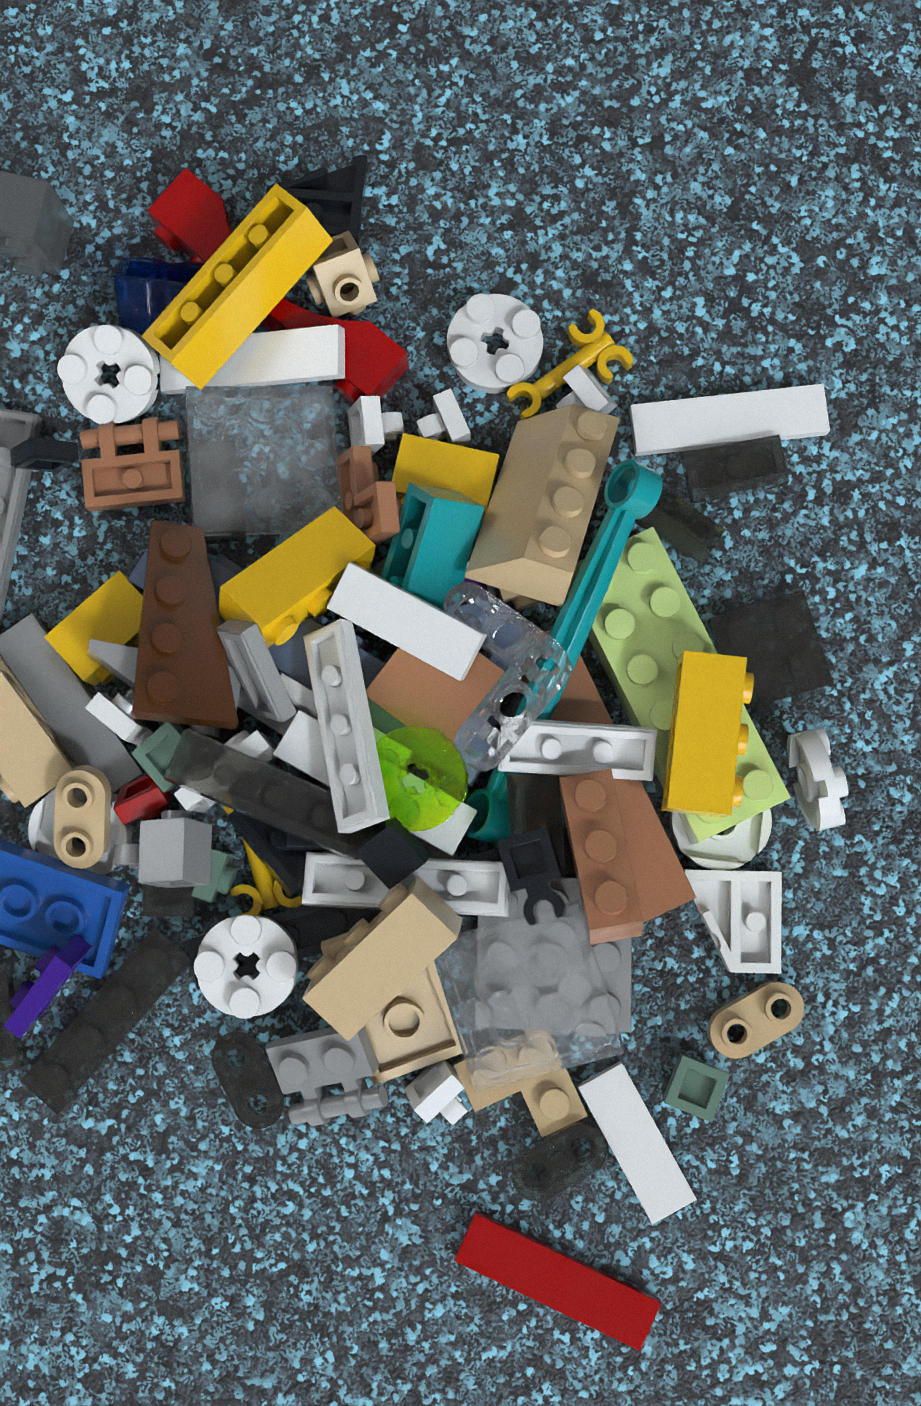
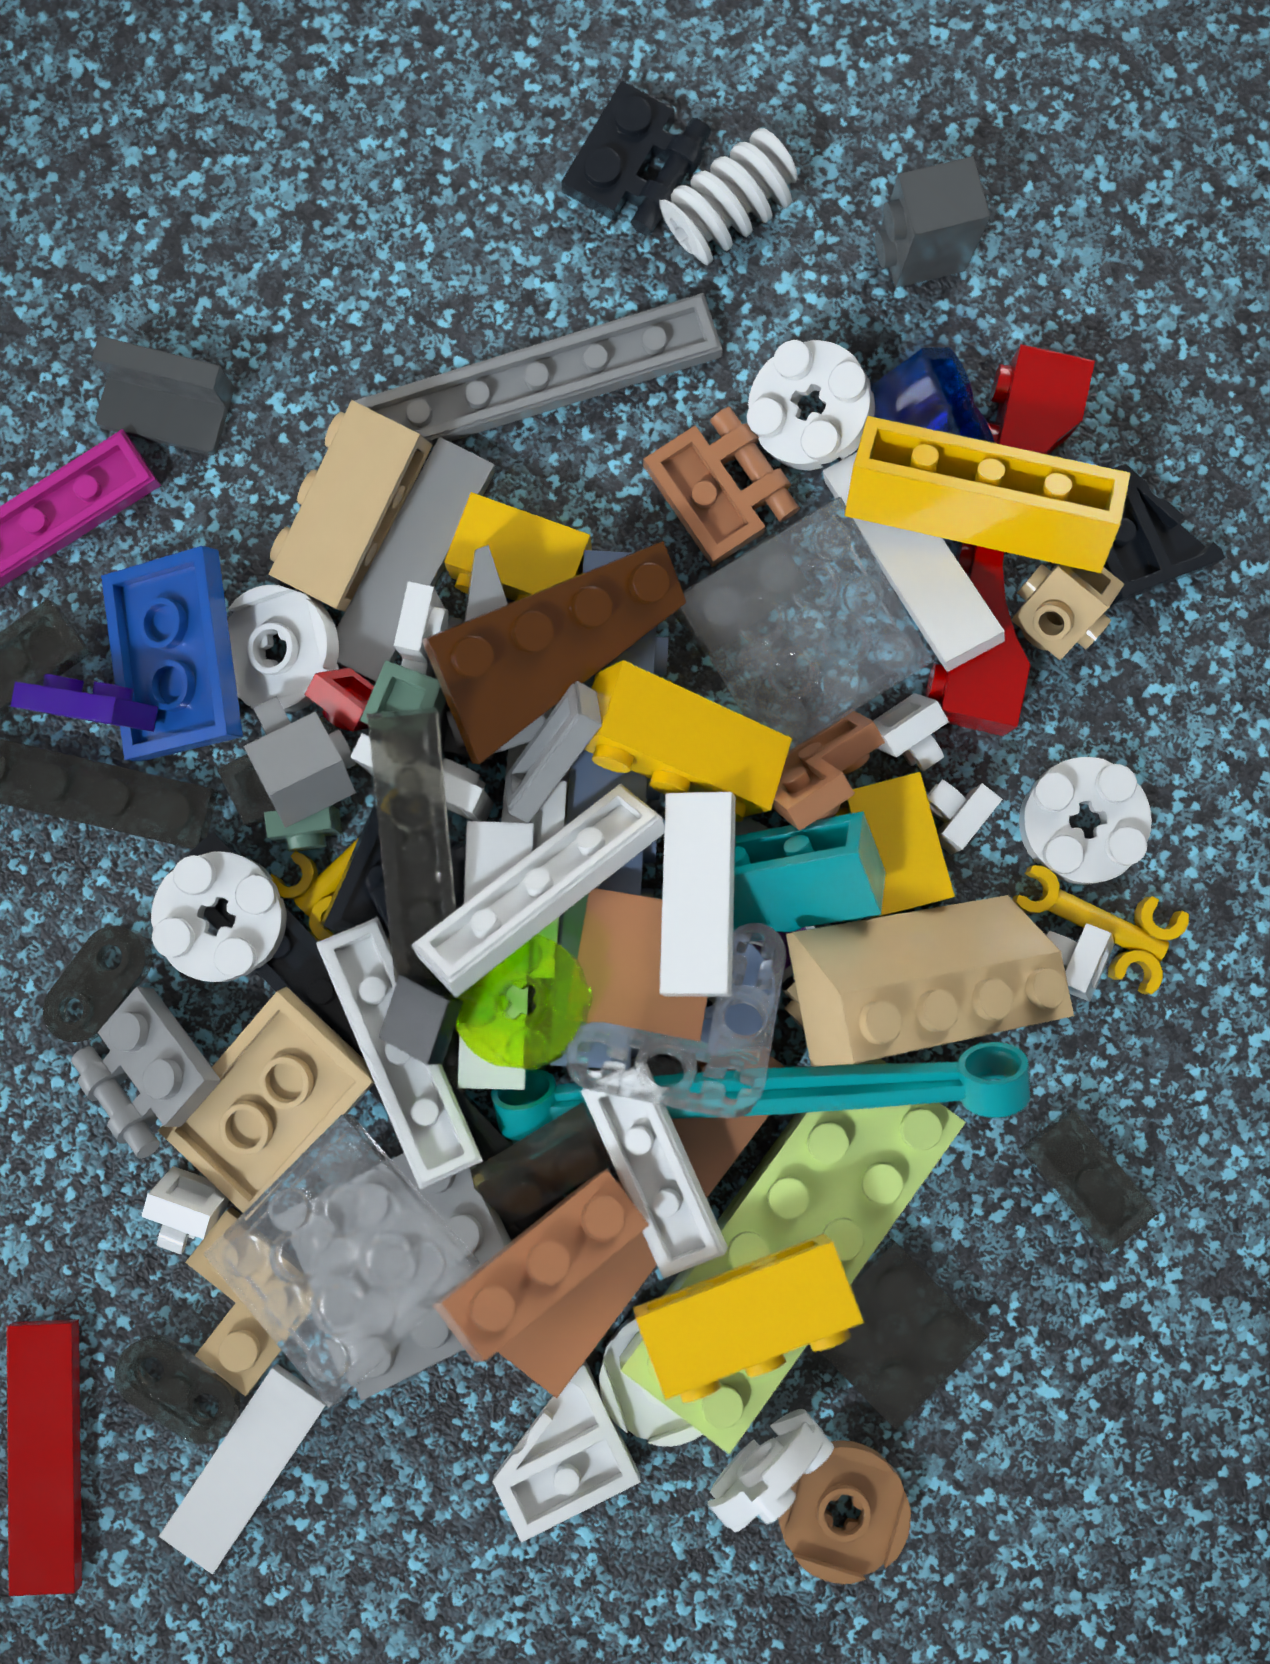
camera: 60 degrees right, 0 degrees up
black tile [10,437,78,473] -> none
tan plate [54,765,111,869] -> none
tan brick [302,877,463,1041] -> none
black plate [496,826,566,926] -> none
white tile [629,384,830,456] -> none
clear smoke plate [635,486,726,565] -> none
sand green plate [662,1053,730,1122] -> none
tan plate [707,981,804,1059] -> none
none -> medium nougat plate [778,1440,911,1584]

